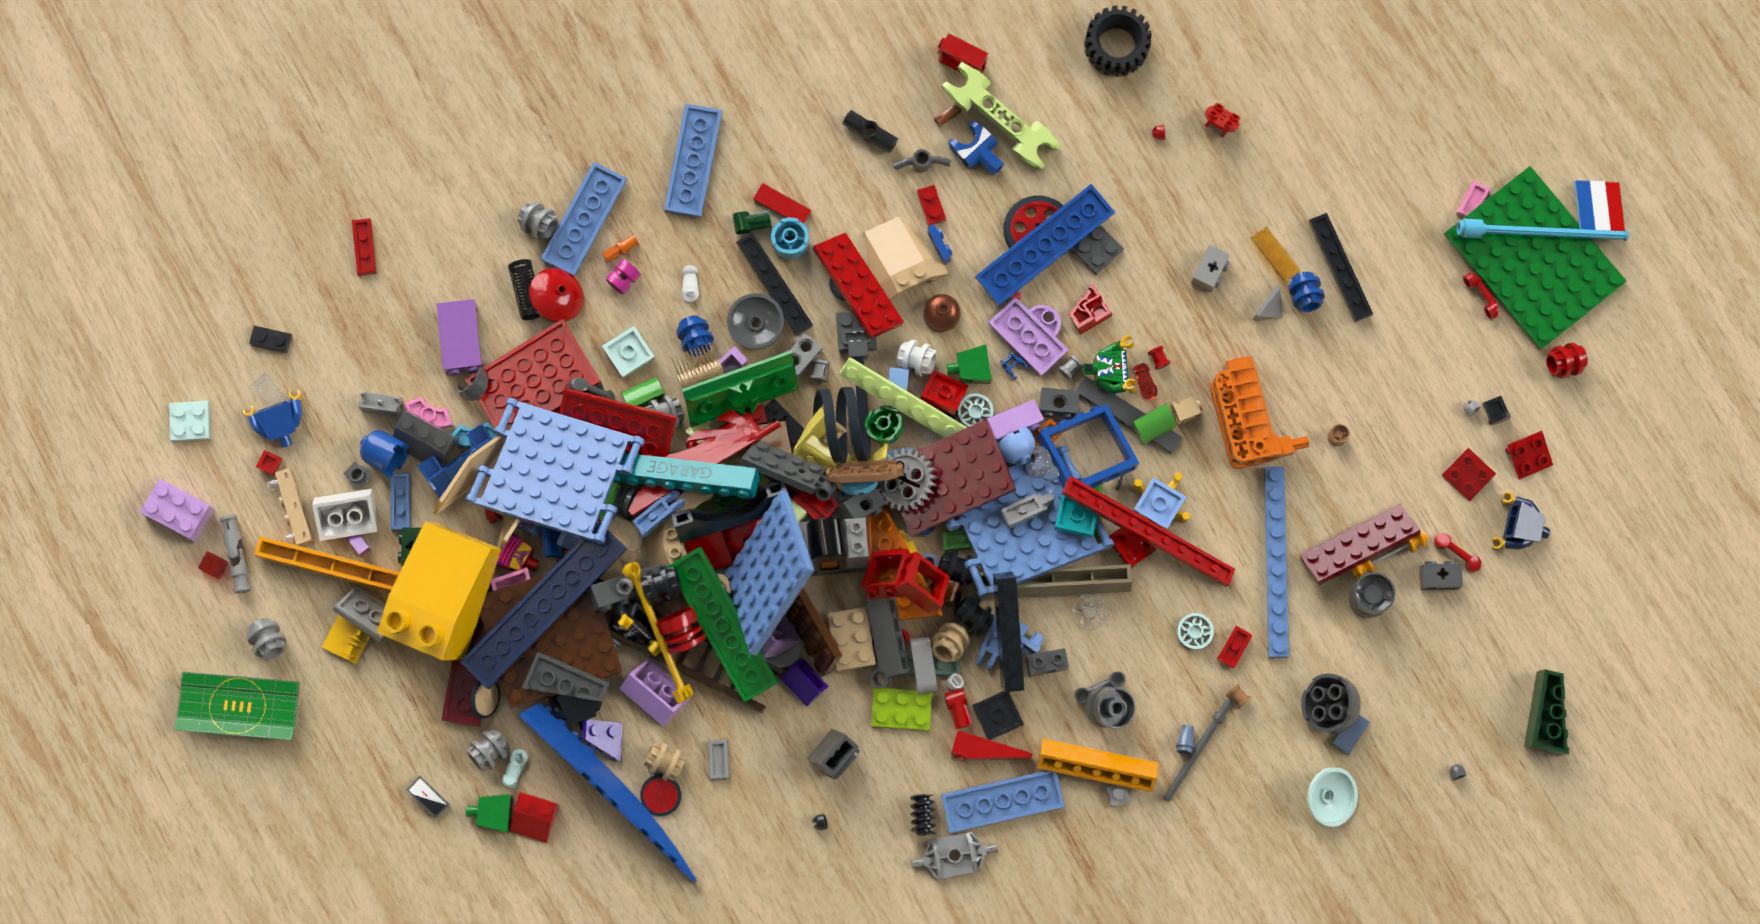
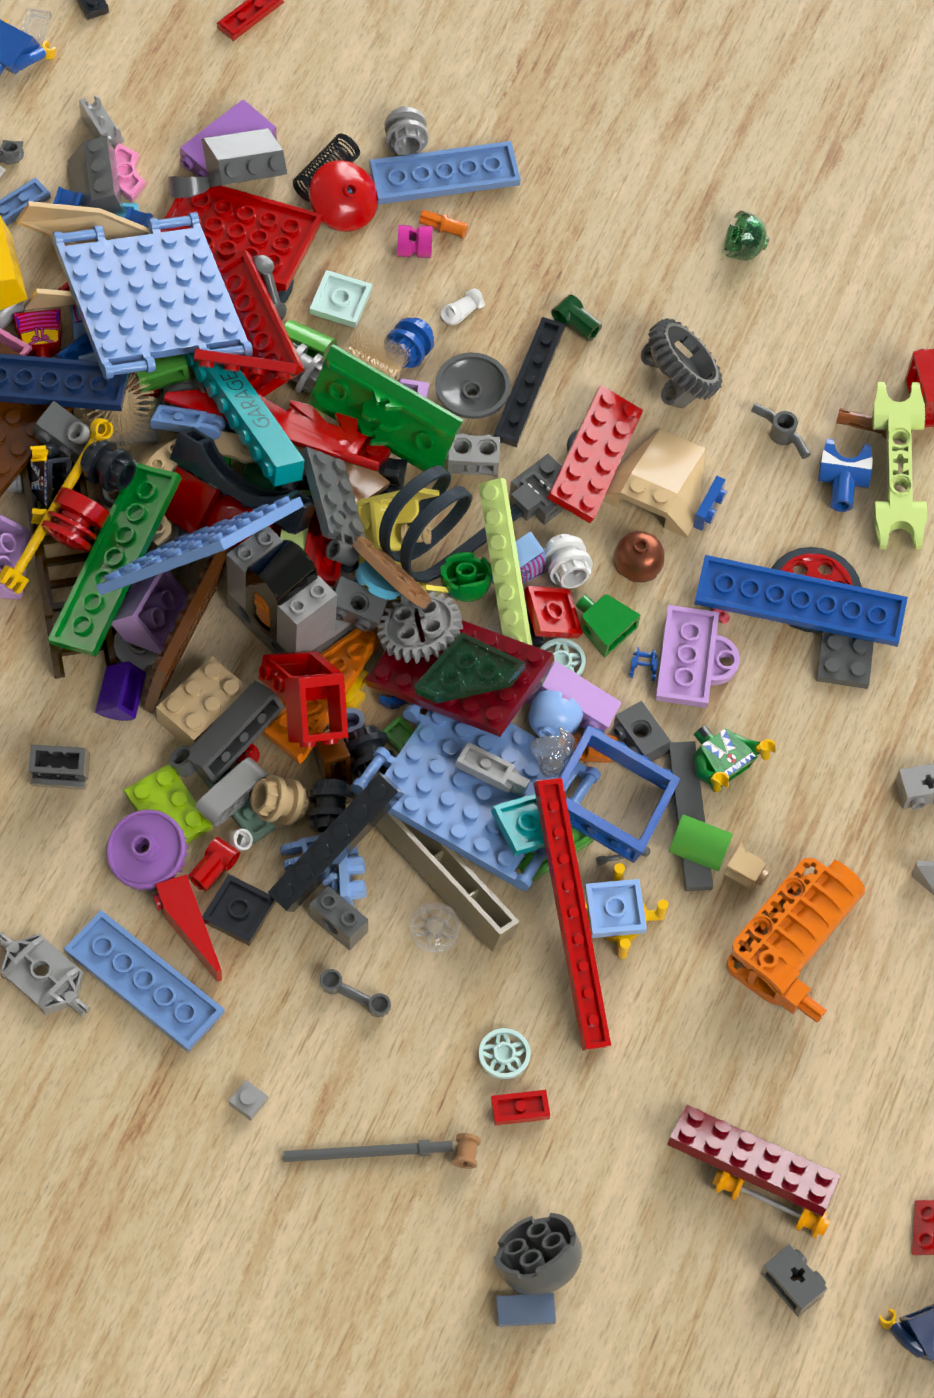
camera: 50 degrees right, 15 degrees down
blue cylinder [360,430,409,478] -> none
medium blue plate [664,104,723,218] -> none
red tile [753,183,811,224] -> none
medium azure brick [771,217,809,260] -> none
light grey bush [810,359,831,382] -> none
black piece [842,110,898,153] -> none
black piece [910,794,936,836] -> none
red plate [917,184,946,226] -> none
light orange brick [1037,739,1158,792] -> none
light grey bush [1059,355,1083,380] -> none
red slope [1069,283,1112,335] -> none
dark grey wheel [1085,686,1136,729] -> none
red hinge [1109,528,1157,568] -> none
clear red piece [1133,363,1158,399] -> none
red bush [1148,346,1171,370] -> none
sand blue cone [1175,725,1195,755] -> none
medium blue plate [1264,467,1289,658] -> none
light aqua dish [1307,767,1358,827] -> none
medium nougat wheel [1328,424,1350,446] -> none
dark grey wheel [1349,572,1396,618] -> none
red bar [1434,533,1482,573] -> none
none -> medium lavender wheel [106,810,189,892]
none -> red plate [194,349,297,380]
none -> dark grey slope [202,128,287,187]
none -> clear green plate [414,632,526,704]
none -> dark grey piece [641,318,722,408]
none -> clear green cylinder [724,211,769,261]

